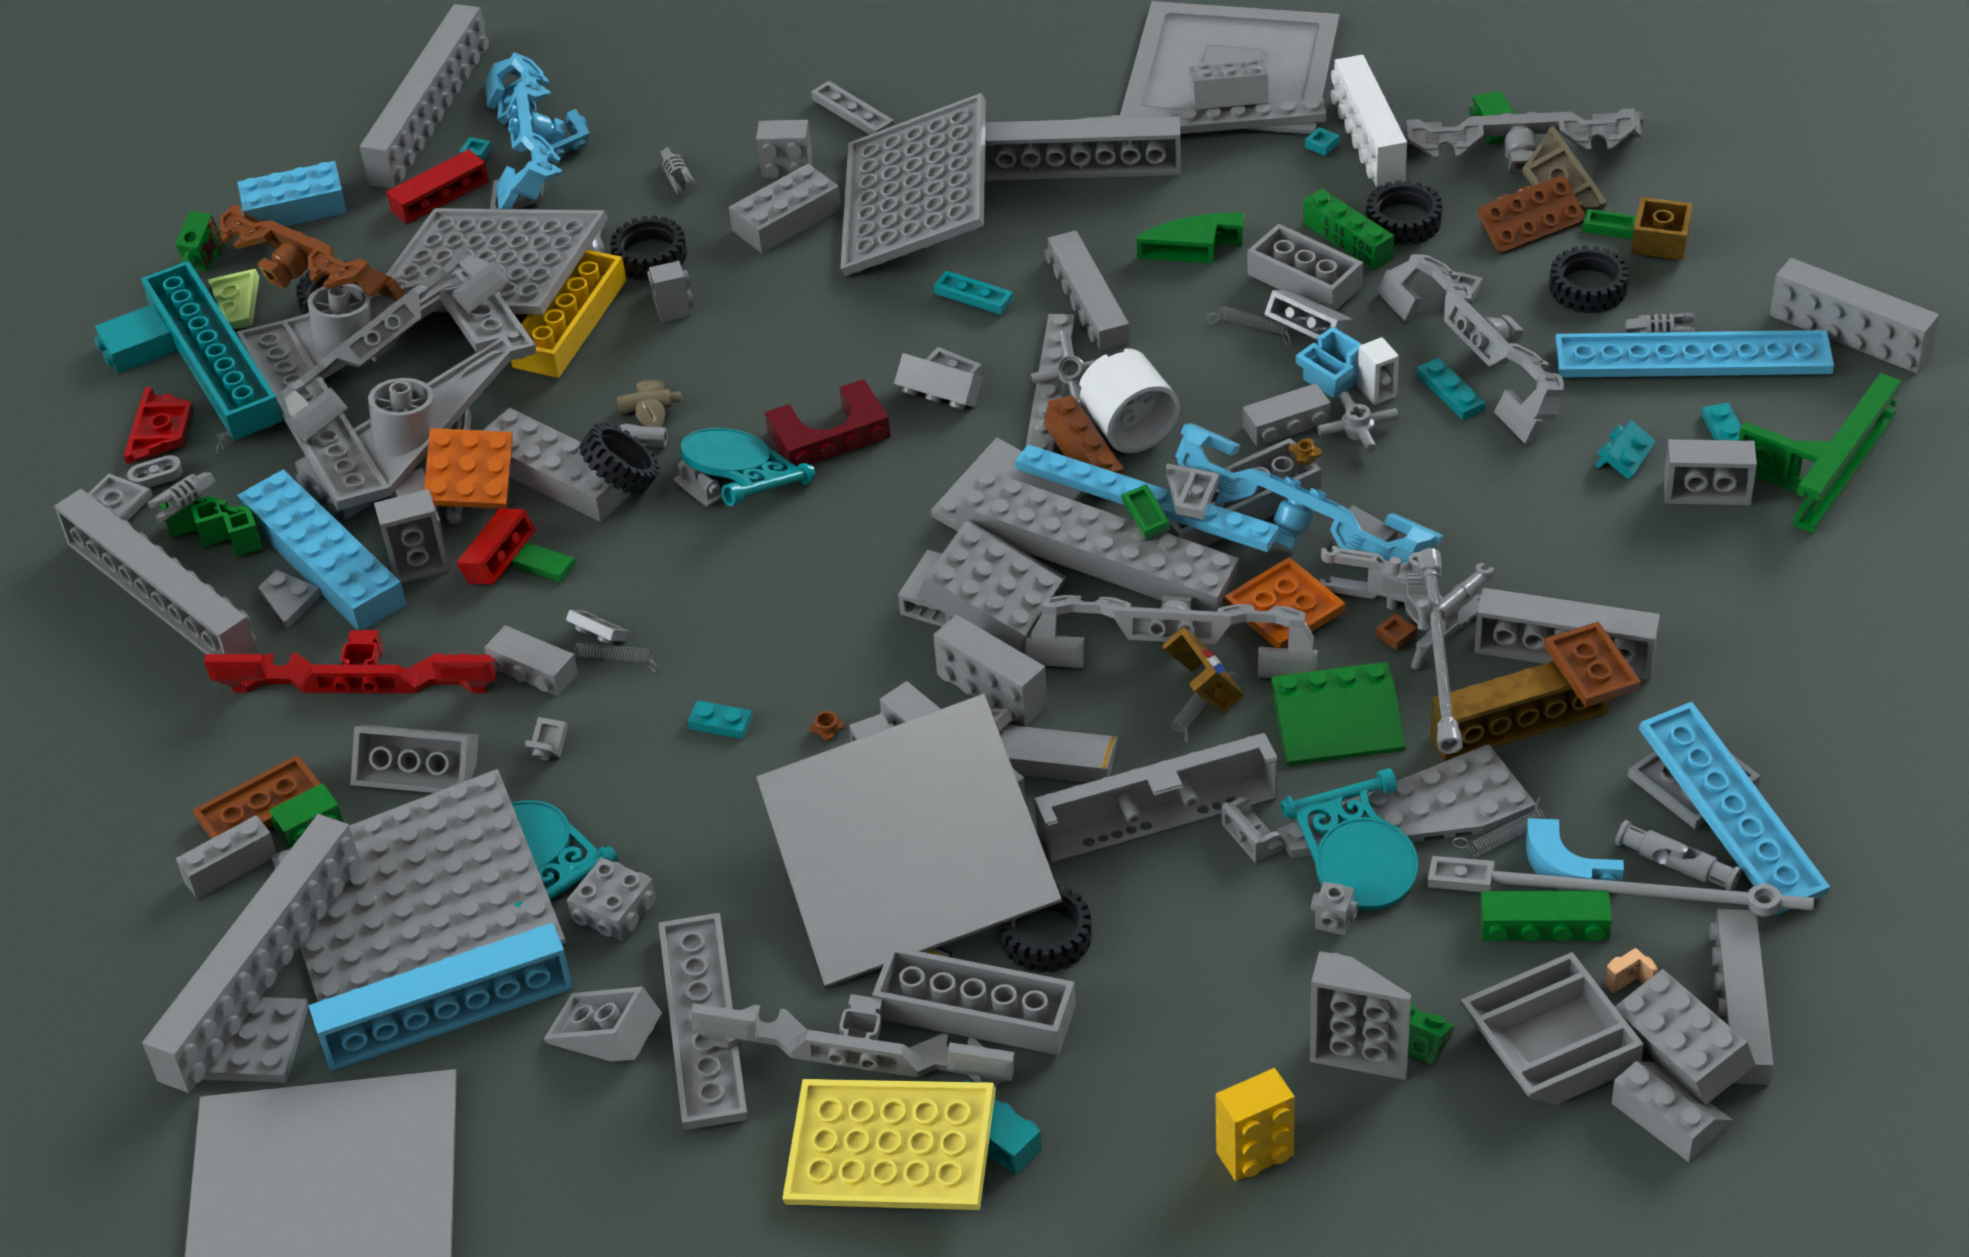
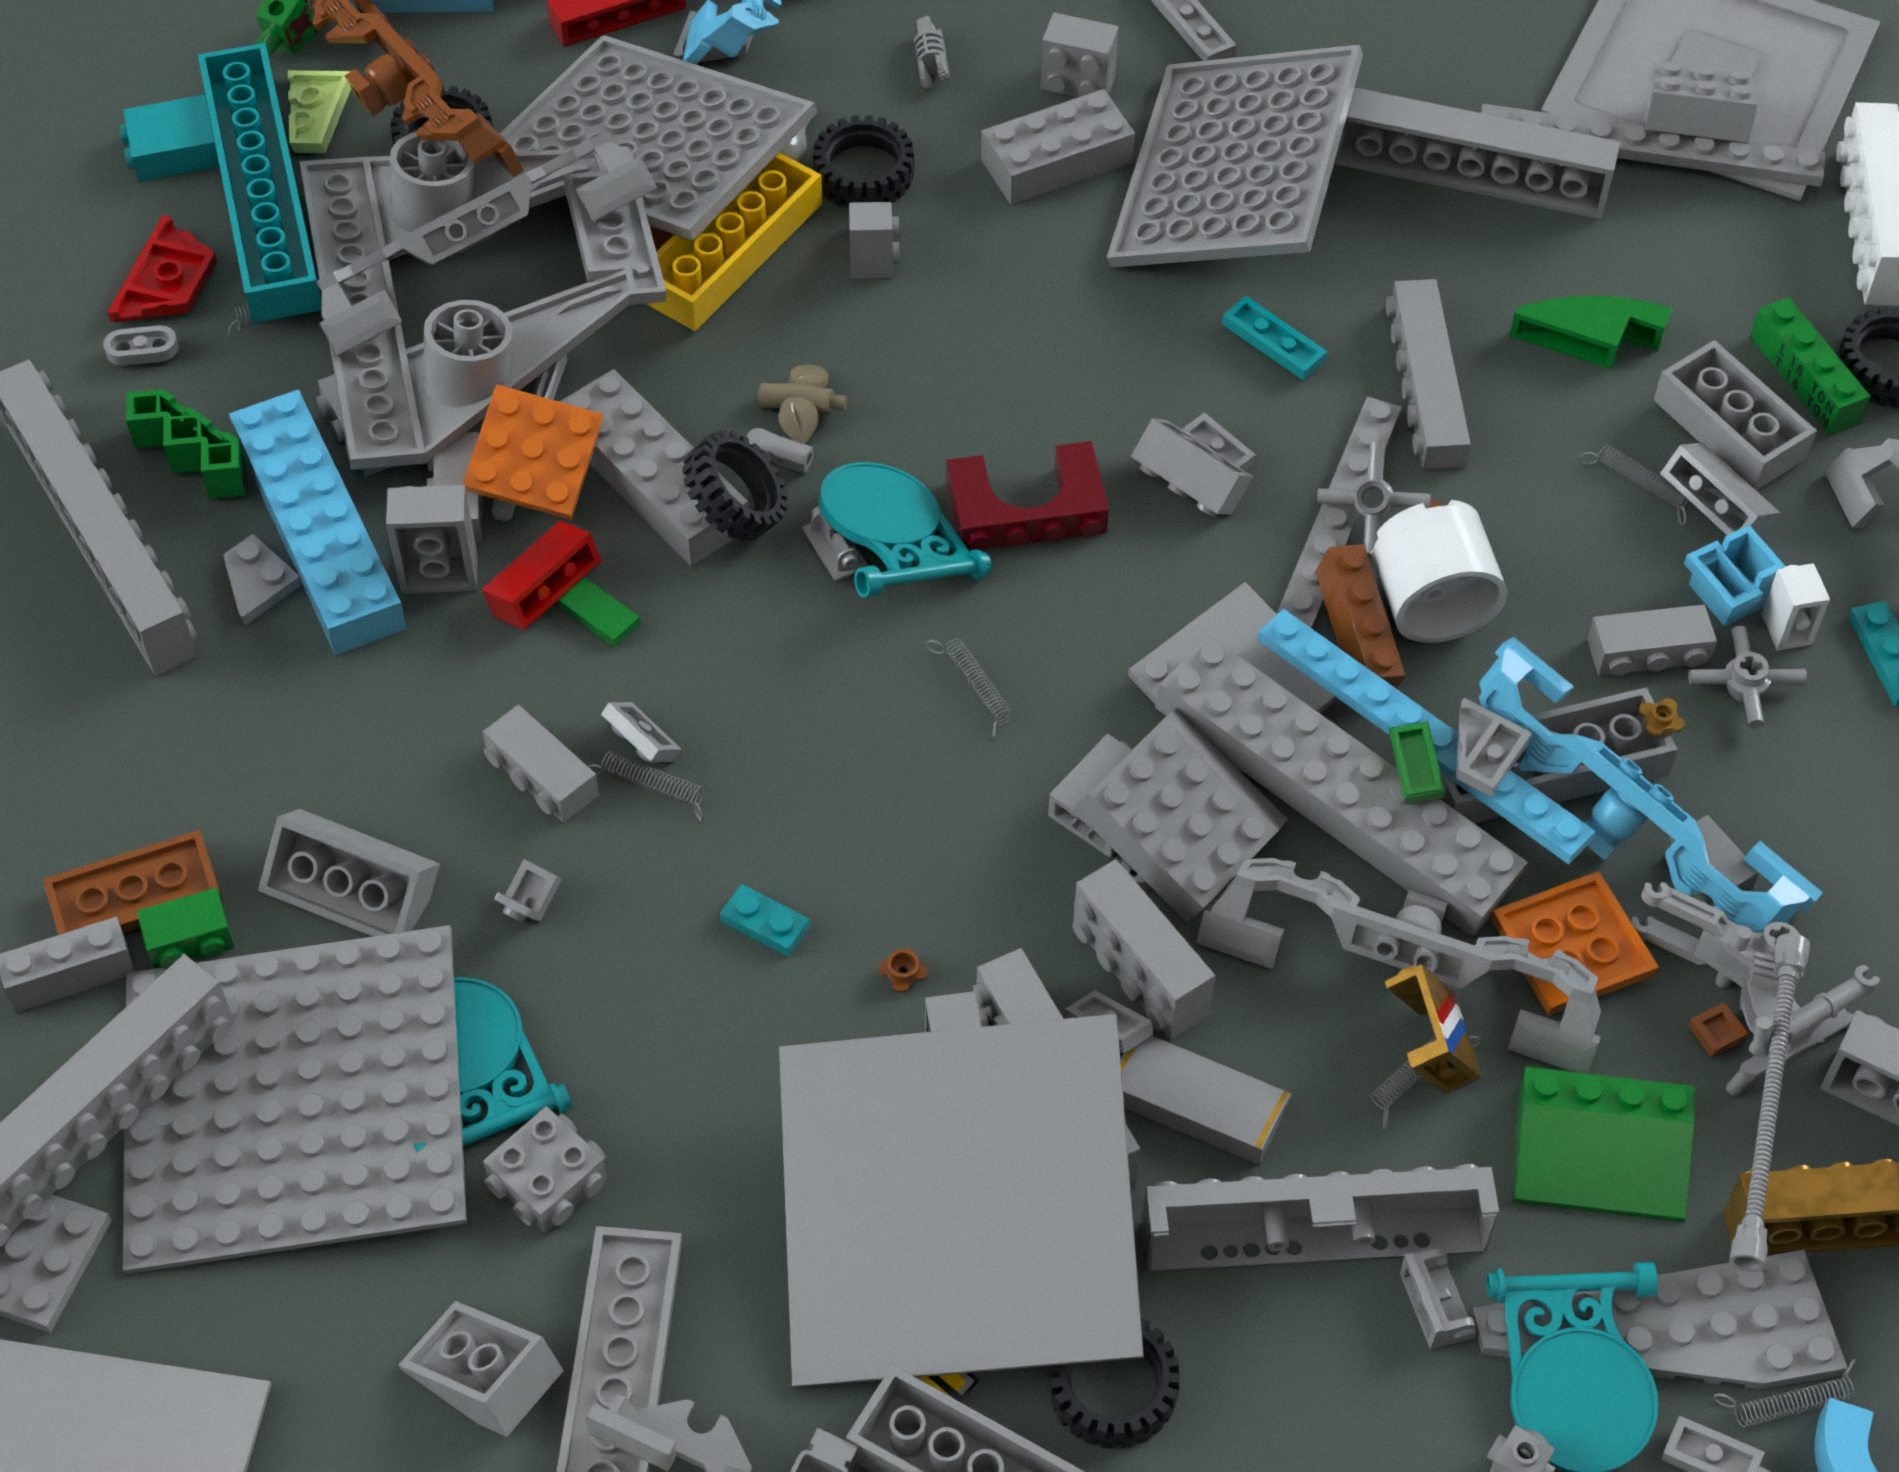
camera: 10 degrees right, 10 degrees up
light grey plate [88,474,153,521] -> none
light grey hinge [147,472,216,524] -> none
red piece [204,630,496,693] -> none
medium azure brick [308,923,573,1072] -> none
teal plate [1305,127,1340,156] -> none
none -> light grey piece [926,639,1013,740]

